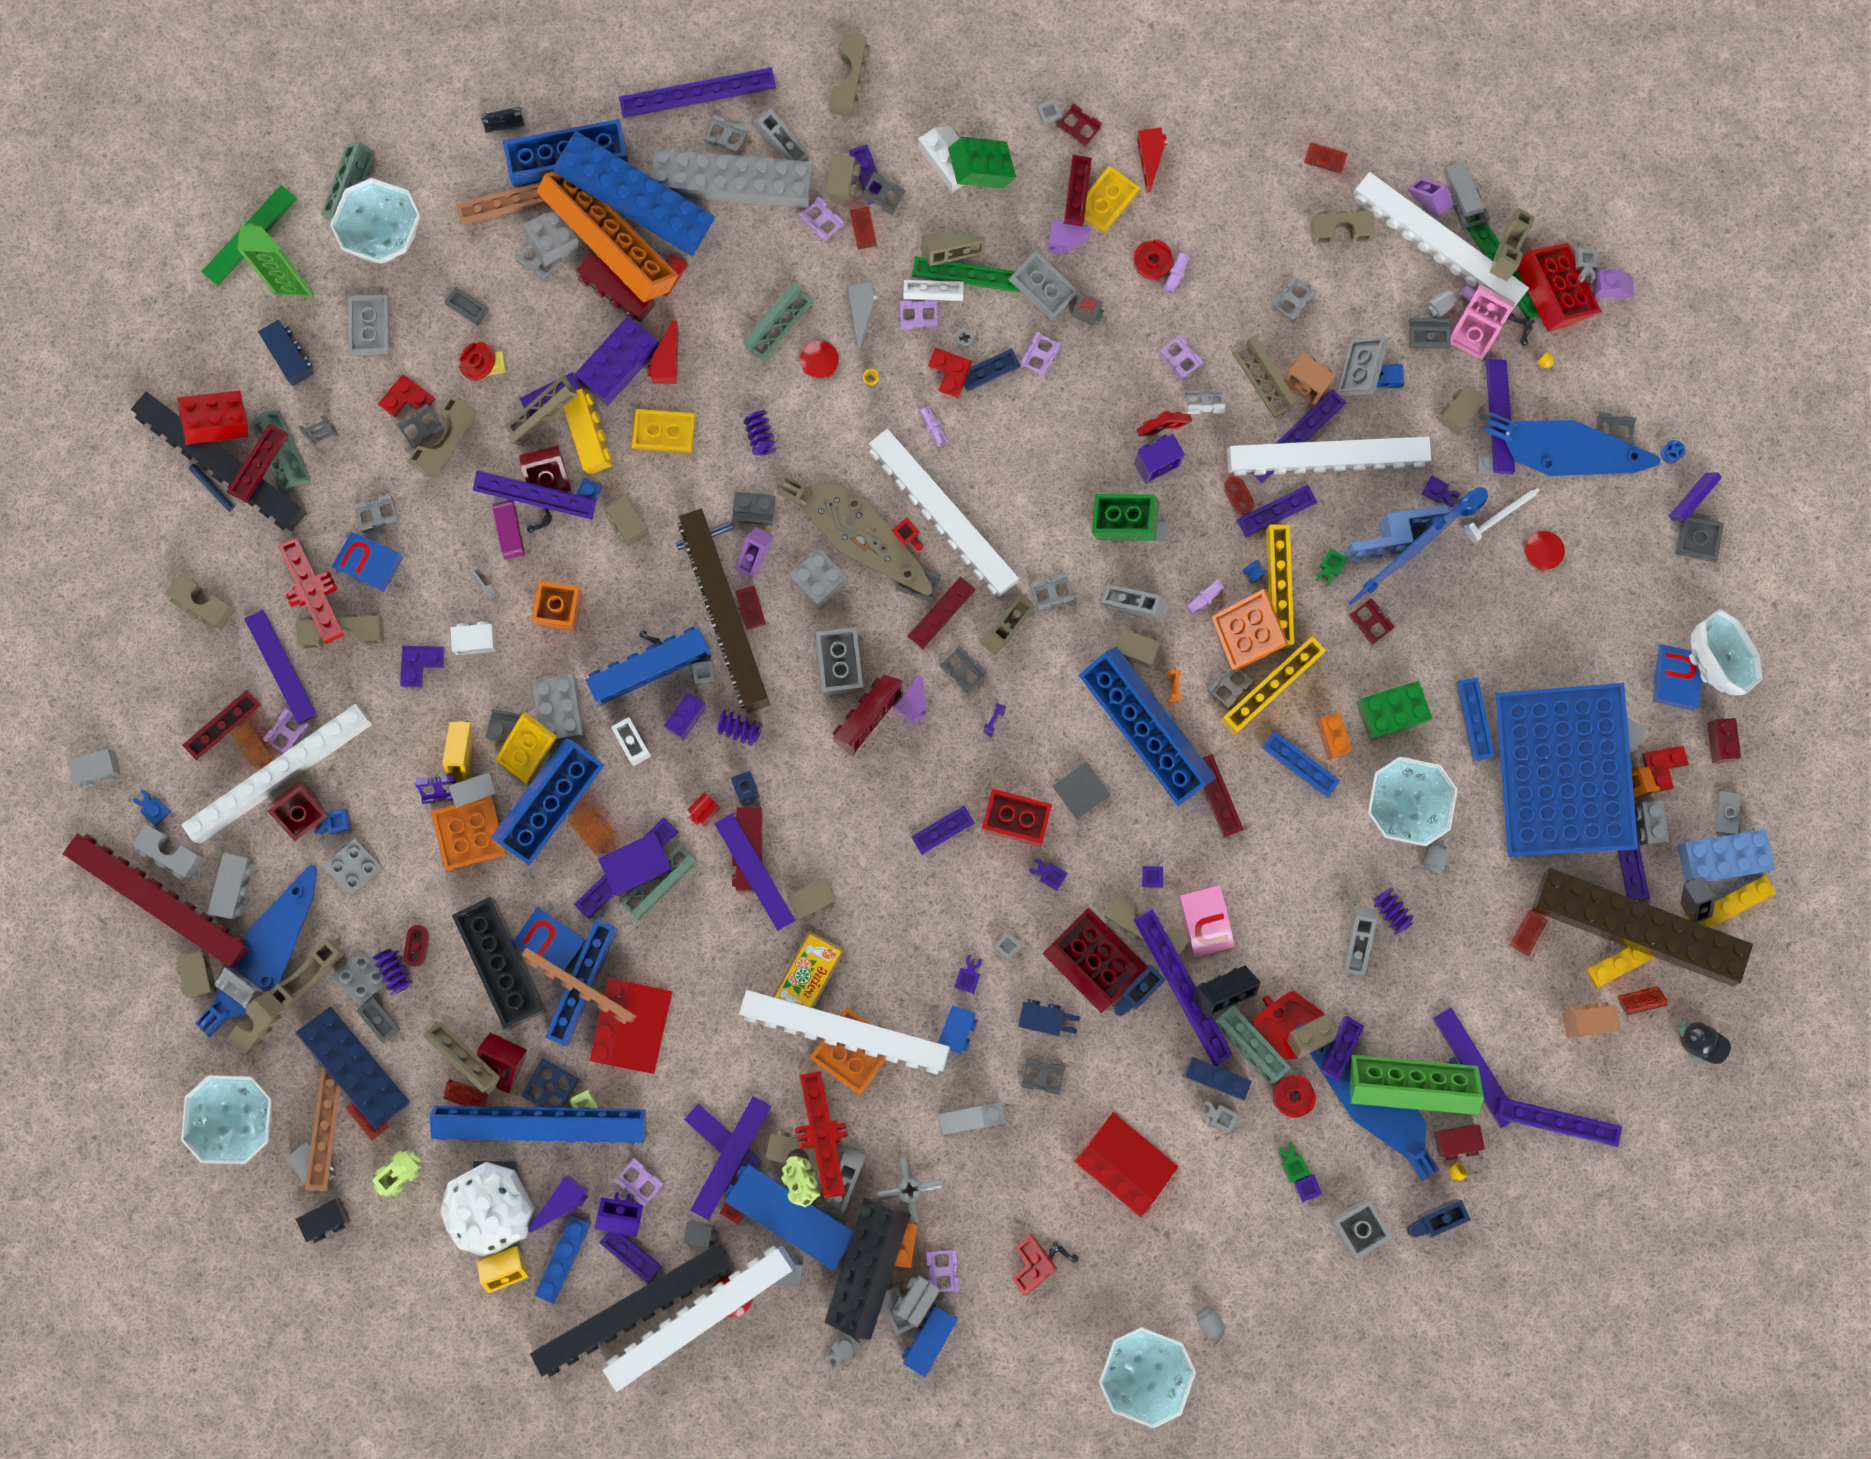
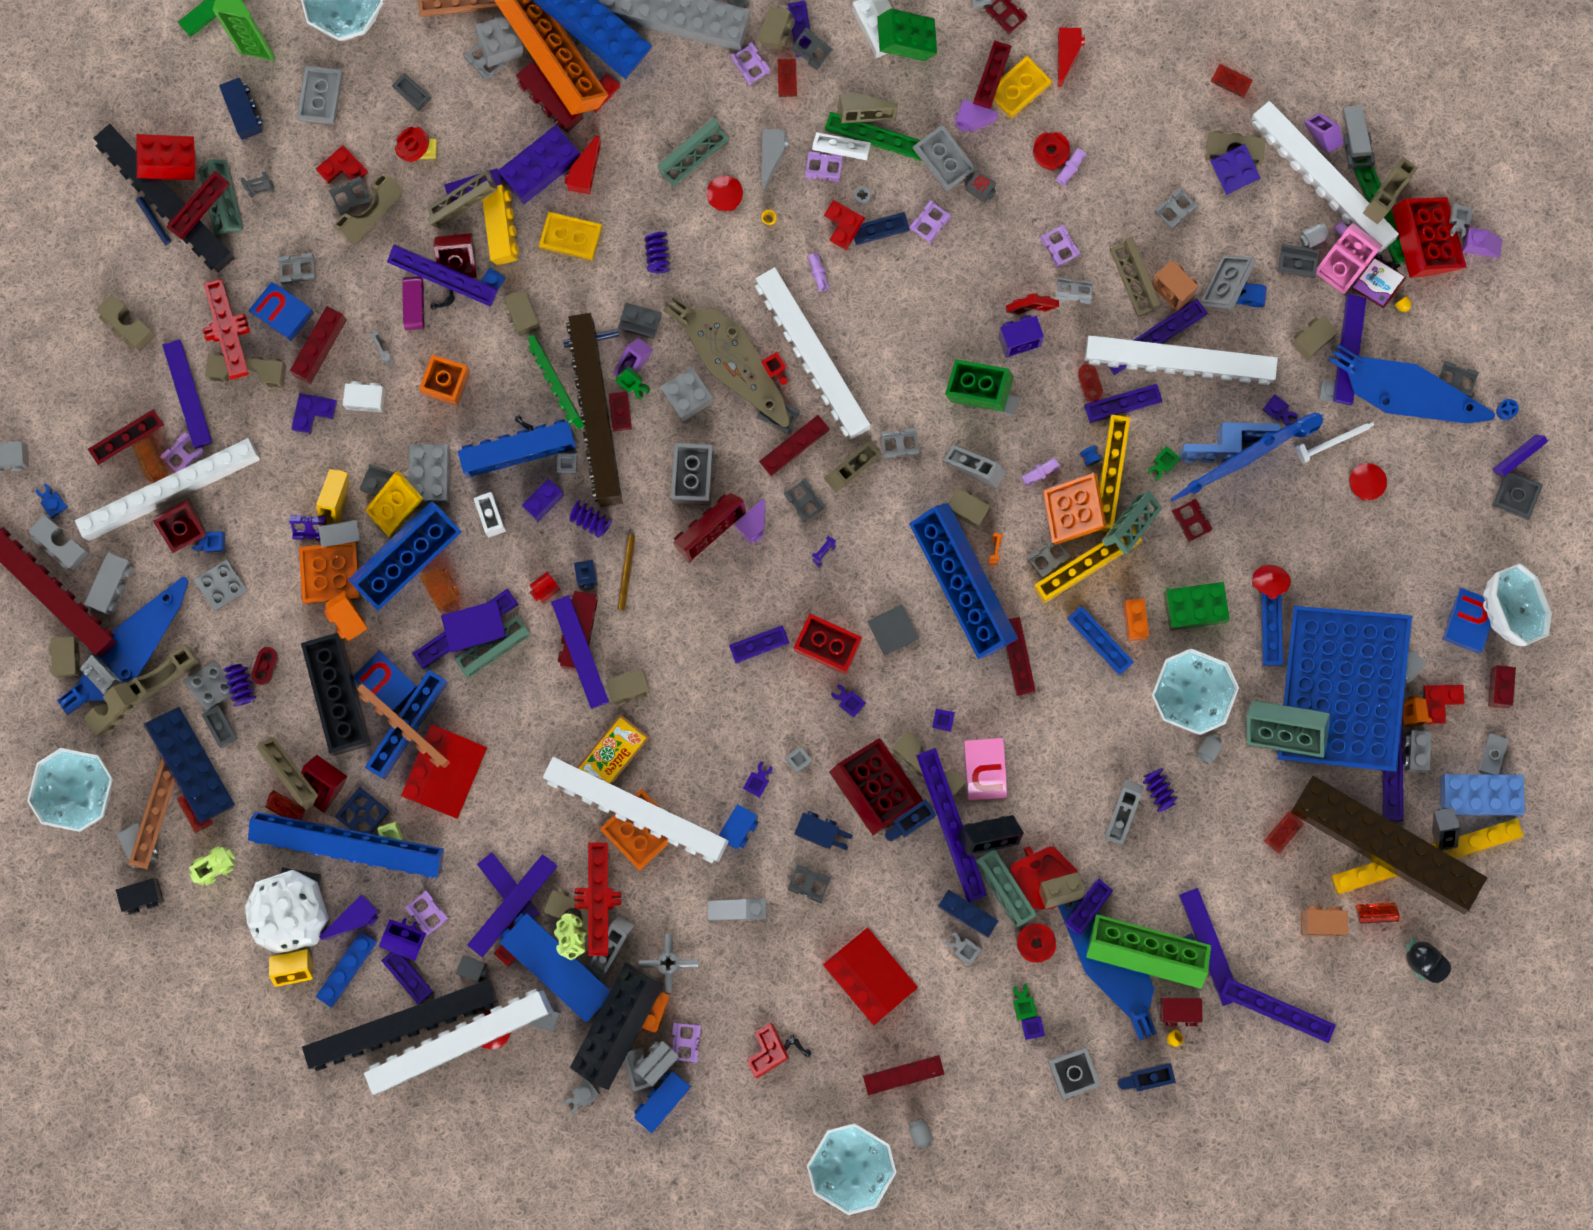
camera: 20 degrees right, 0 degrees up
none -> dark red brick [290,306,347,385]
none -> orange brick [324,591,368,641]
none -> green plate [527,335,585,429]
none -> green plate [615,367,650,399]
none -> pearl gold bar [617,535,635,611]
none -> dark red brick [863,1055,945,1095]
none -> sand green fence [1102,491,1162,555]
none -> dark purple plate [1210,144,1261,195]
none -> sand green slope [1247,700,1330,758]
none -> red dish [1252,565,1291,599]
none -> tile [1352,257,1406,309]

